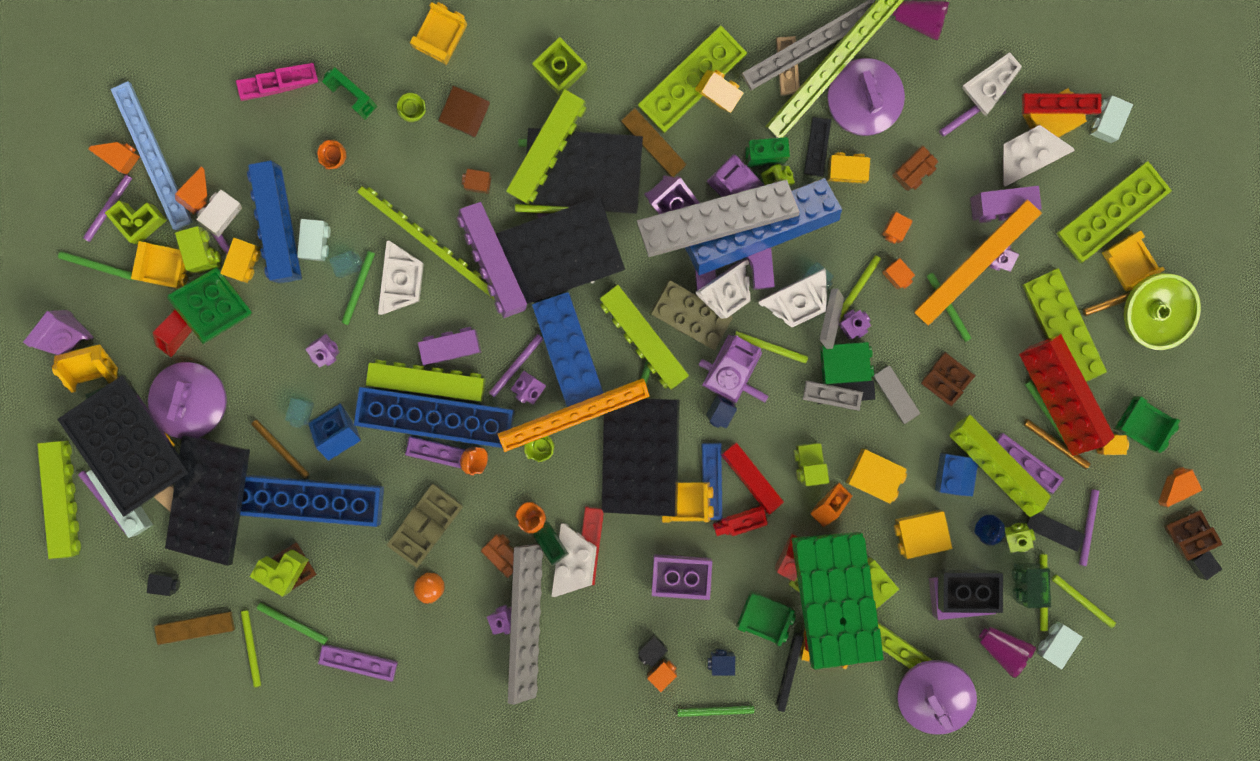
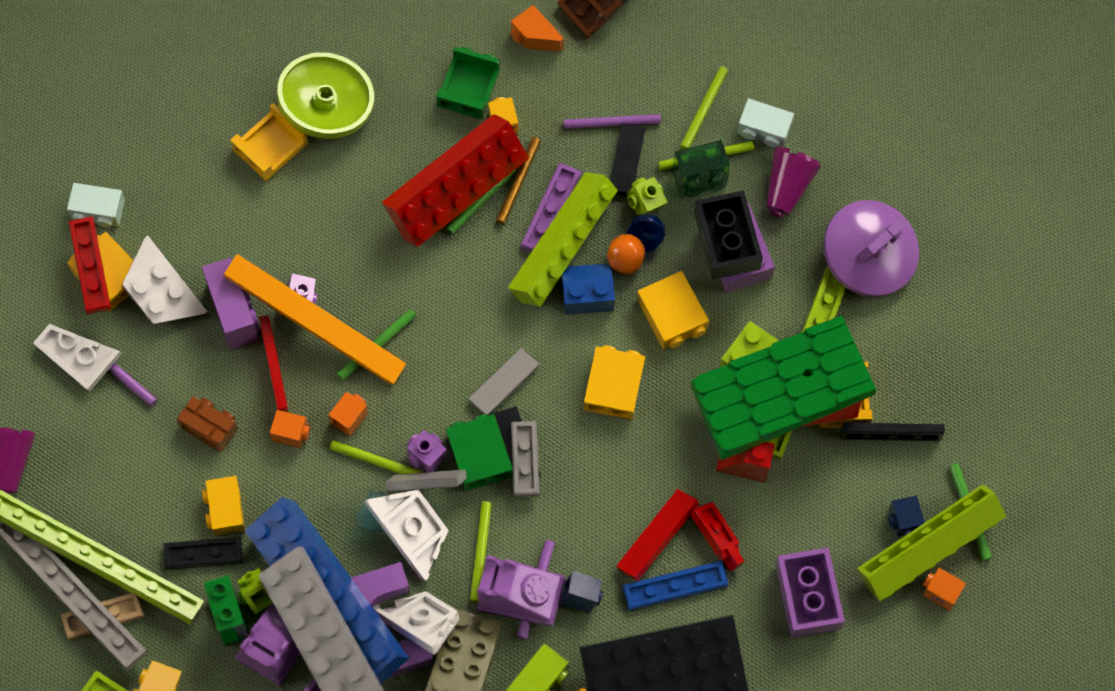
camera: 105 degrees left, 20 degrees down
black brick [638,633,668,667] -> none
yellow panel [662,482,714,523] -> none
green panel [736,591,796,647] -> none
lime brick [793,443,829,486] -> none
orange slope [810,483,852,527] -> none
medium lavender bracket [827,58,905,136] -> none
reddish brown slope [921,352,976,406] -> none
lime plate [1022,268,1107,382] -> none
lime plate [1056,161,1172,263] -> none
pearl gold bar [1083,292,1130,316] -> none
none -> red tile [259,315,289,413]
none -> orange hair [607,234,645,274]
none -> lime brick [857,484,1007,601]

